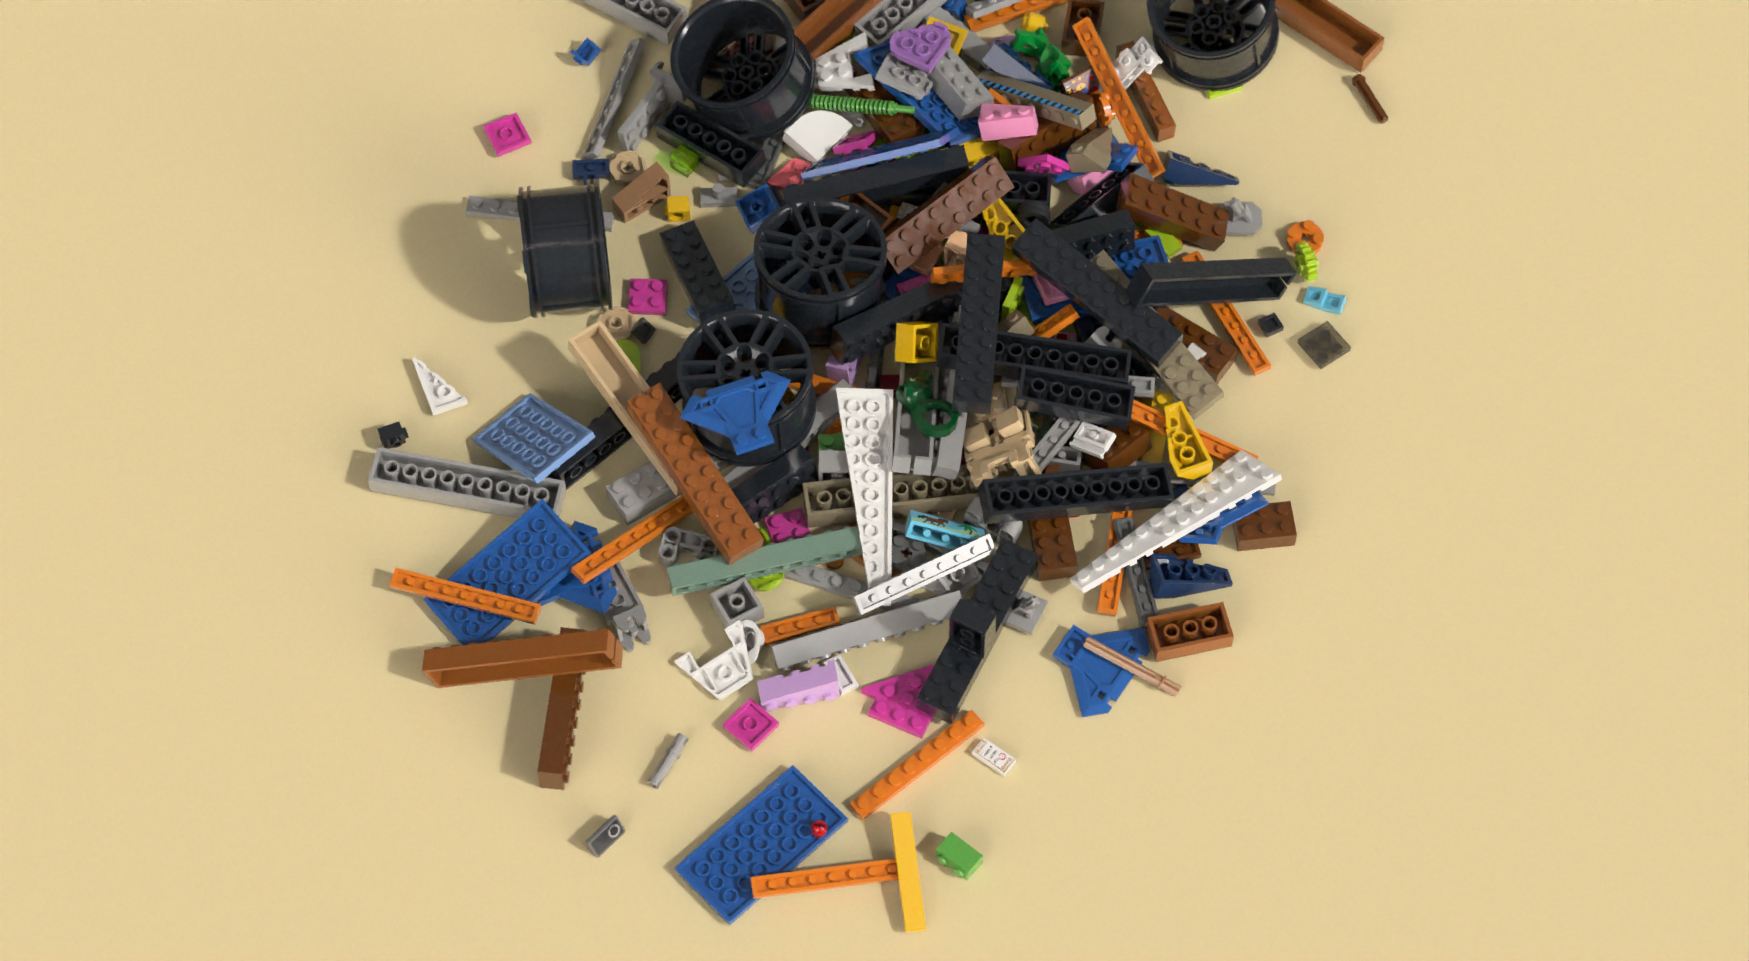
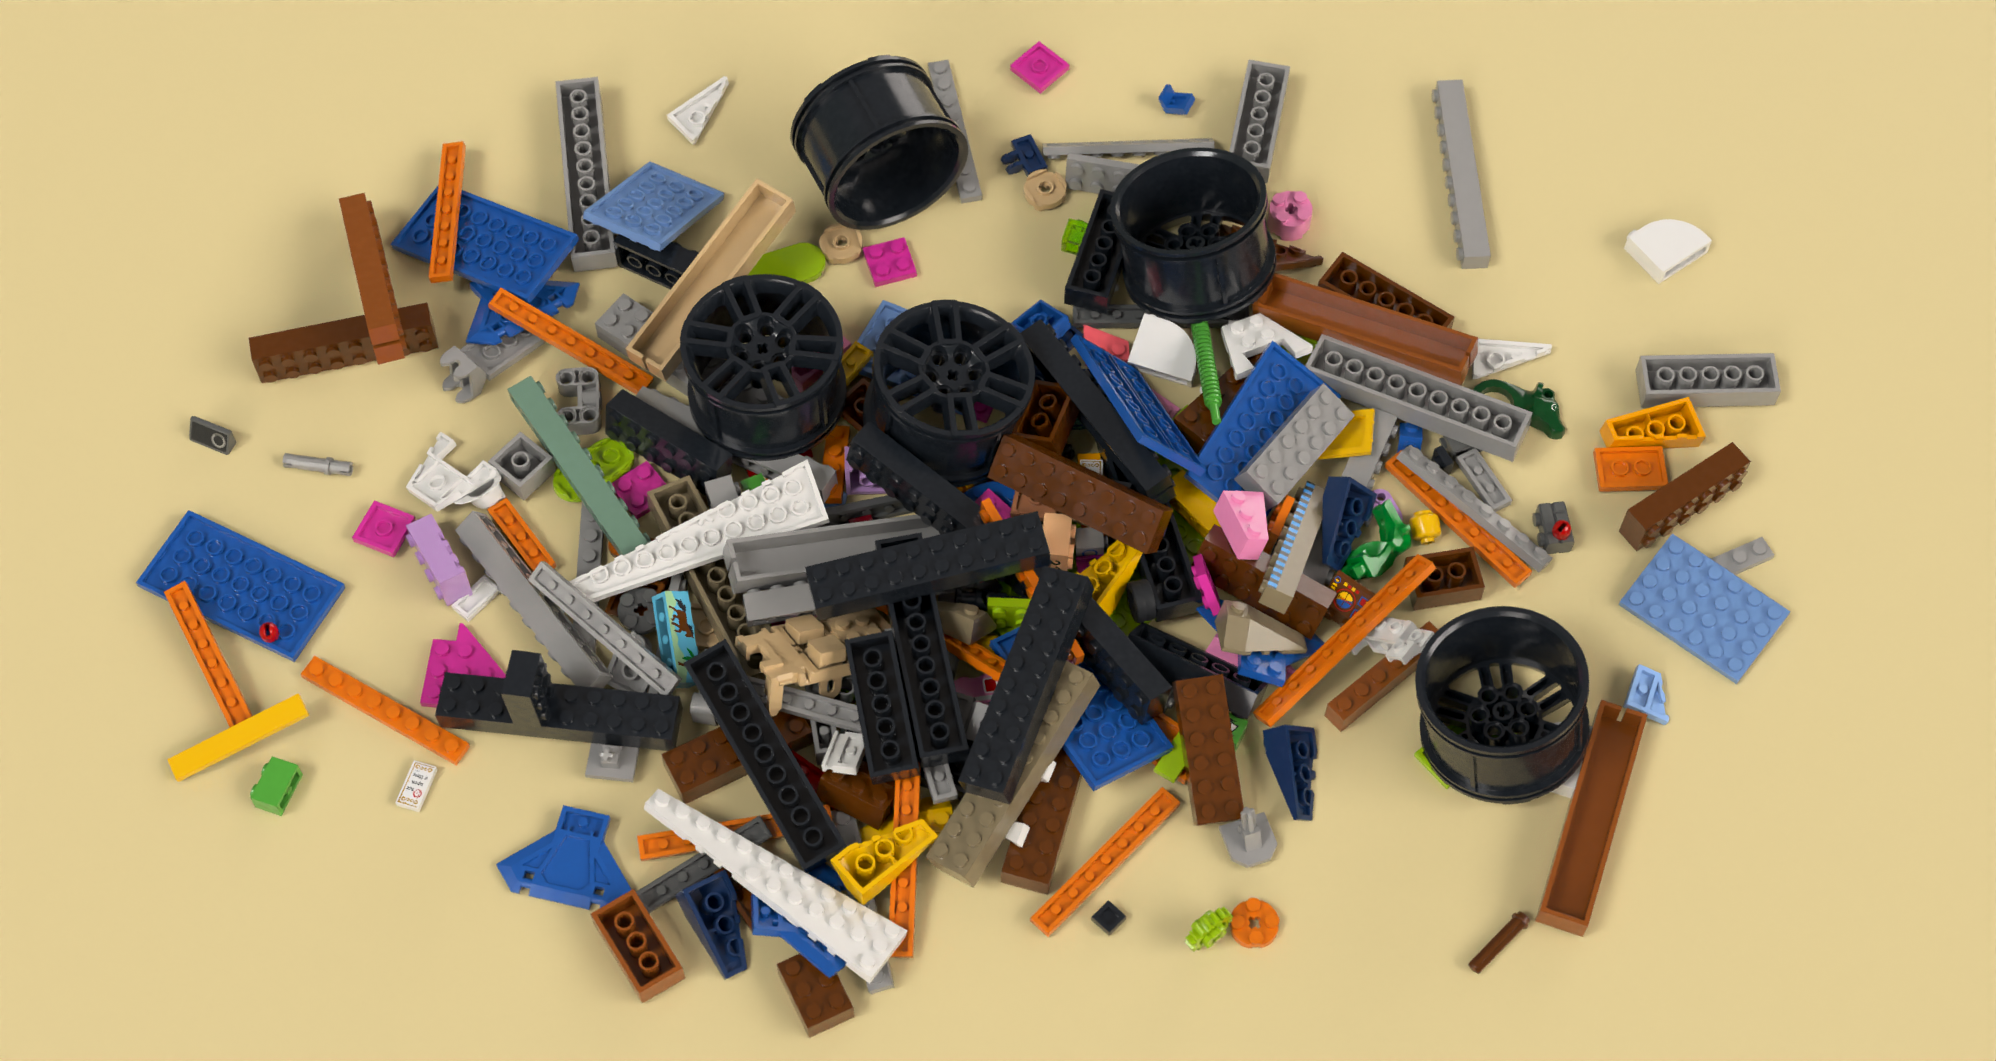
camera: 70 degrees right, 0 degrees up
black brick [378,421,409,449] -> none
medium nougat wedge [612,161,671,223] -> none
dark orange piece [626,383,764,565] -> none
pearl dark grey tile [630,317,656,344] -> none
black brick [659,220,736,324] -> none
yellow brick [664,195,691,222] -> none
blue plate [680,371,791,455] -> none
light grey tile [700,183,737,208] -> none
dark pink plate [833,130,879,155] -> none
light grey plate [875,52,933,100] -> none
medium lavender plate [890,21,951,73] -> none
yellow brick [895,321,939,363] -> none
dark green animal [895,369,960,438] -> none
medium nougat axle [1083,637,1181,696] -> none
orange plate [1089,90,1115,127] -> none
black piece [1125,257,1297,307] -> none
clear smoke plate [1297,321,1351,369] -> none
medium azure slope [1303,286,1346,315] -> none

